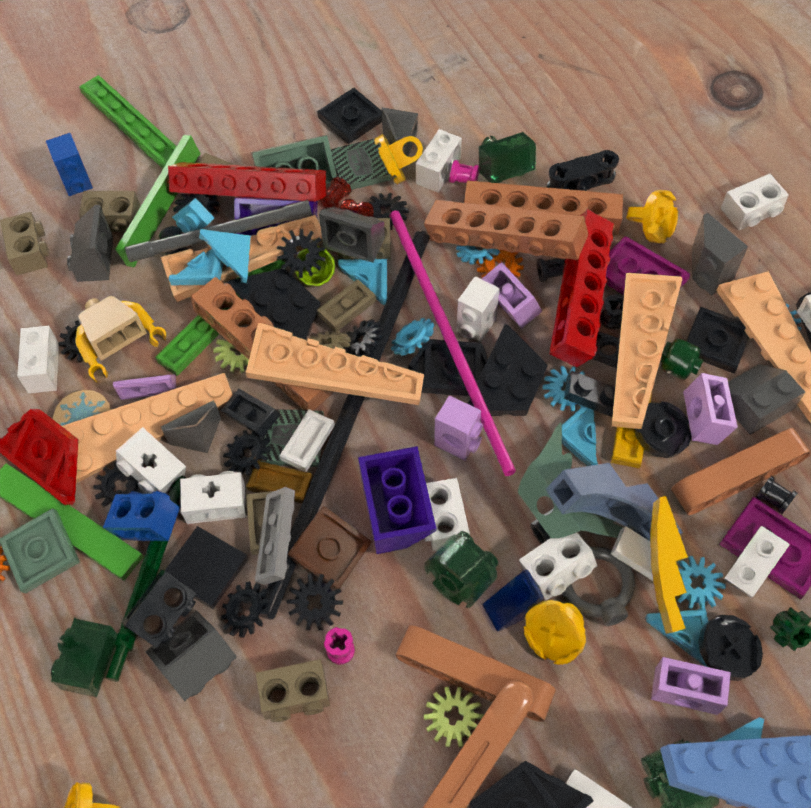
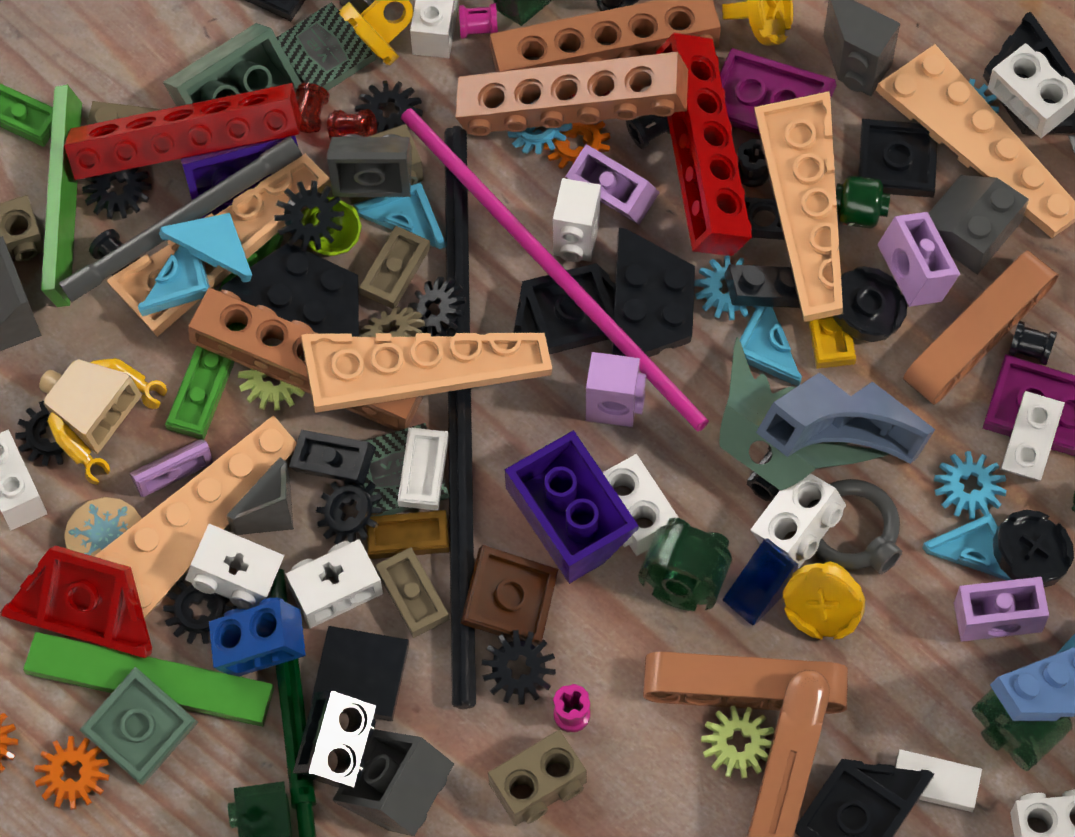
camera: 20 degrees left, 5 degrees up
medium azure plate [172,198,214,233] -> none
black gear [221,581,270,638] -> none
light grey plate [255,487,295,585] -> none
medium azure gear [391,318,435,356] -> none
white tile [611,526,677,581] -> none
yellow slope [650,496,688,634] -> none

